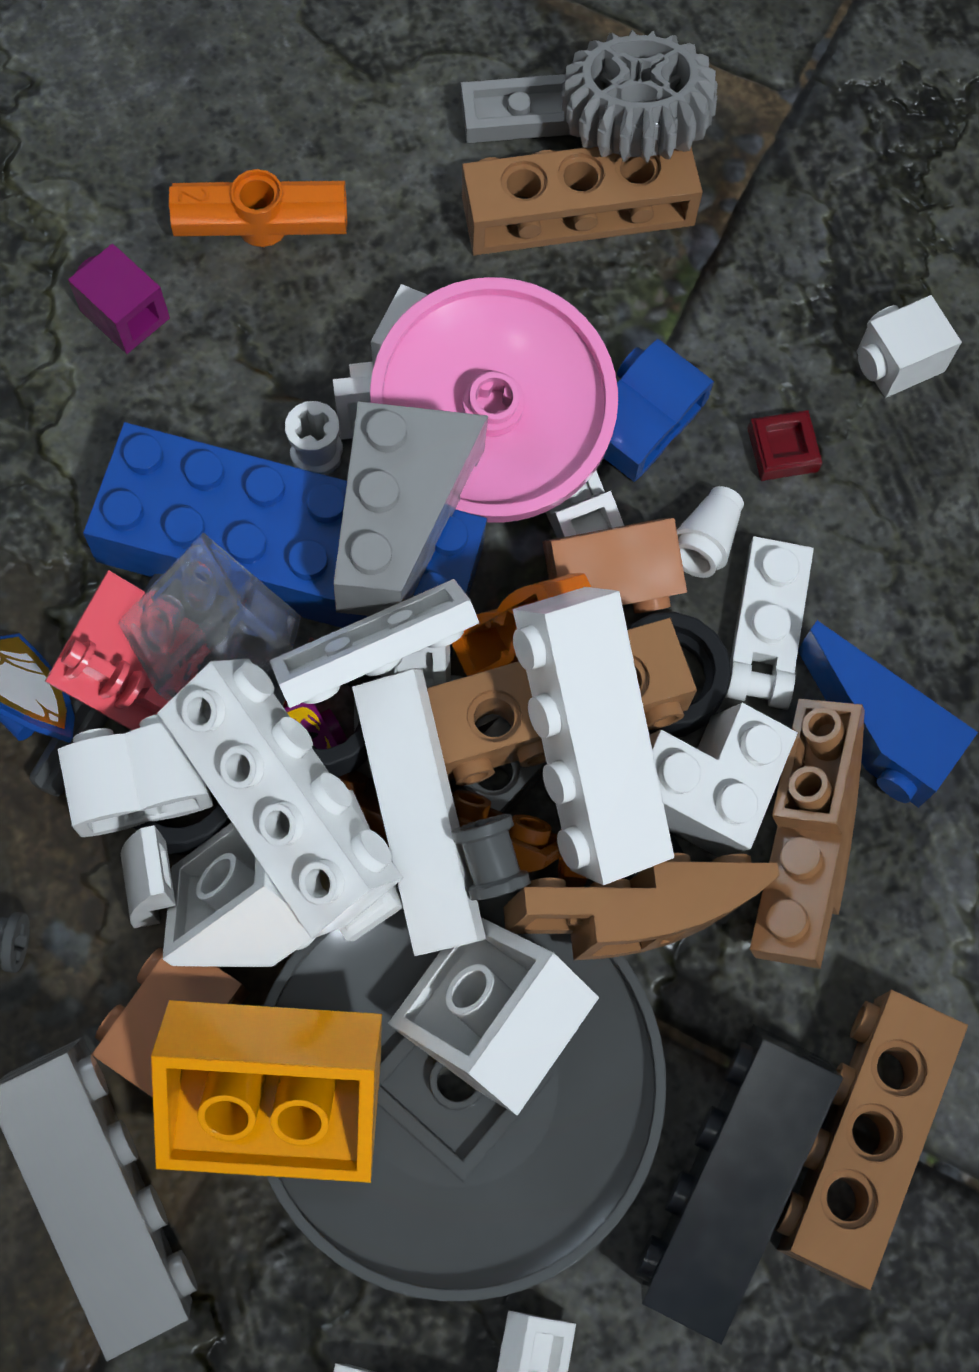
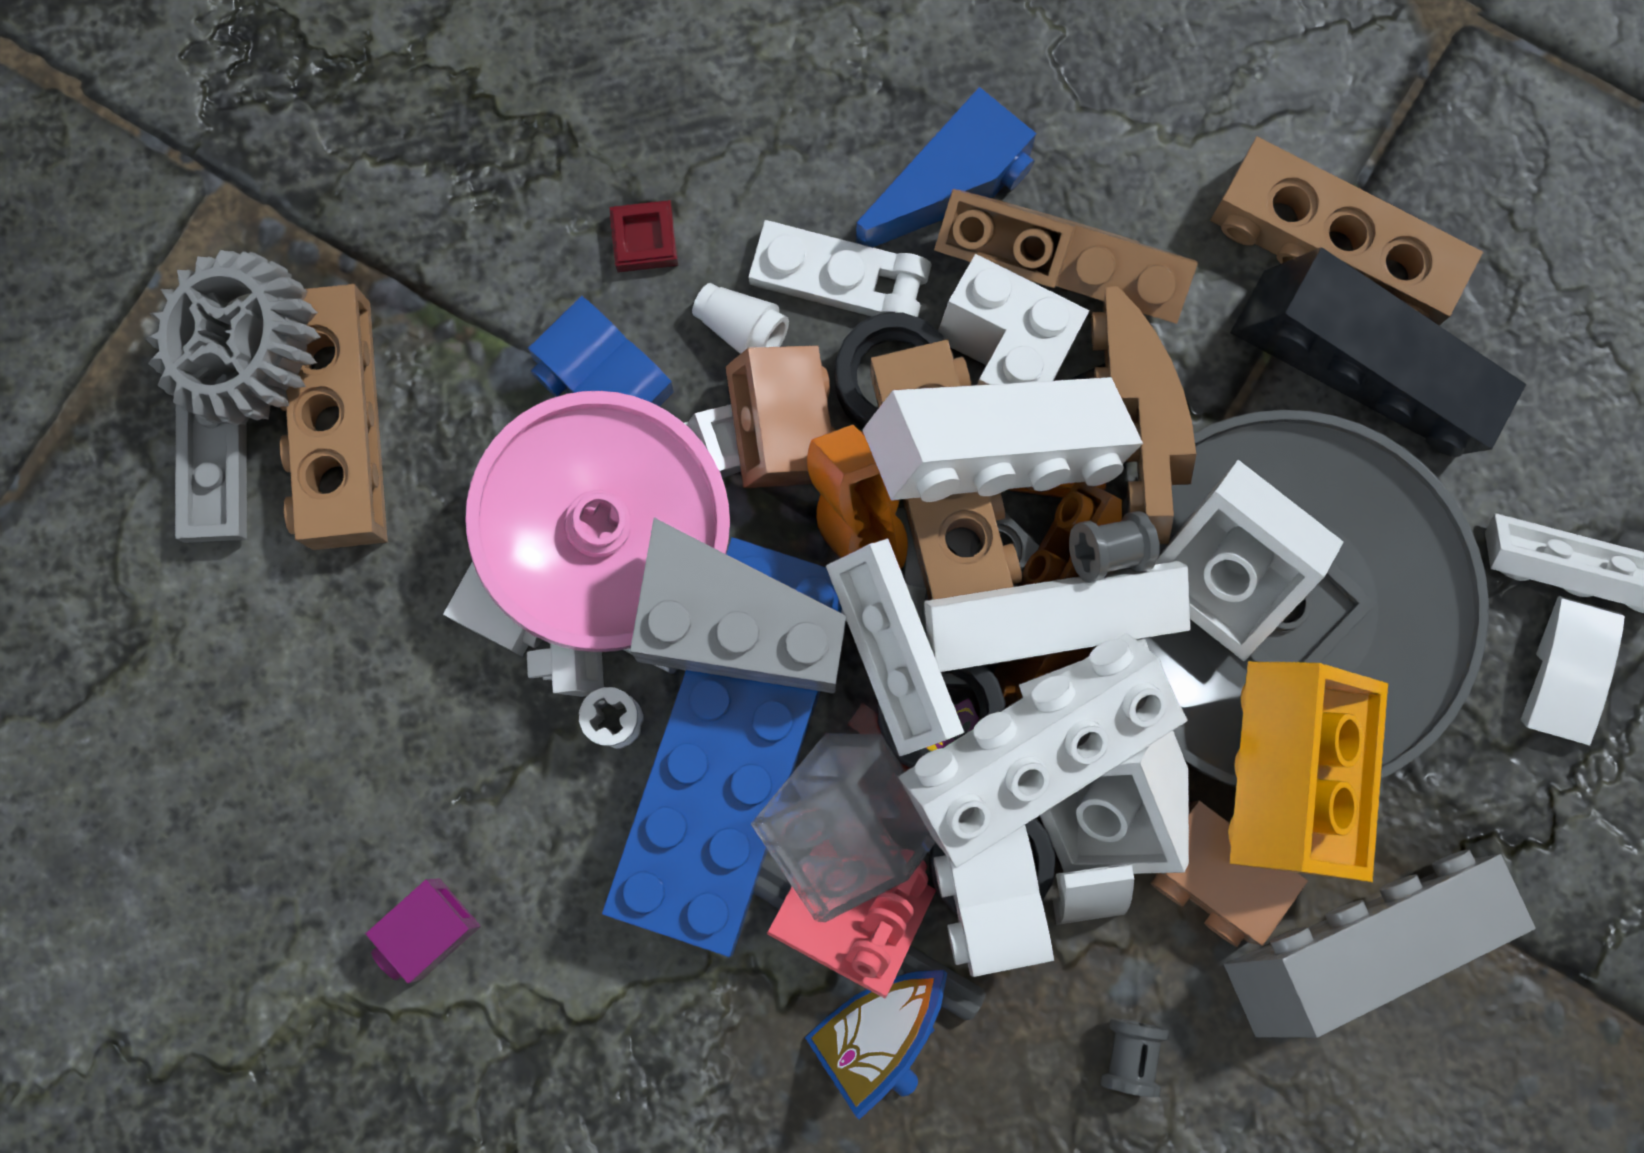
camera: 80 degrees left, 10 degrees up
orange piece [169,169,347,247] -> none
white brick [856,295,962,398] -> none

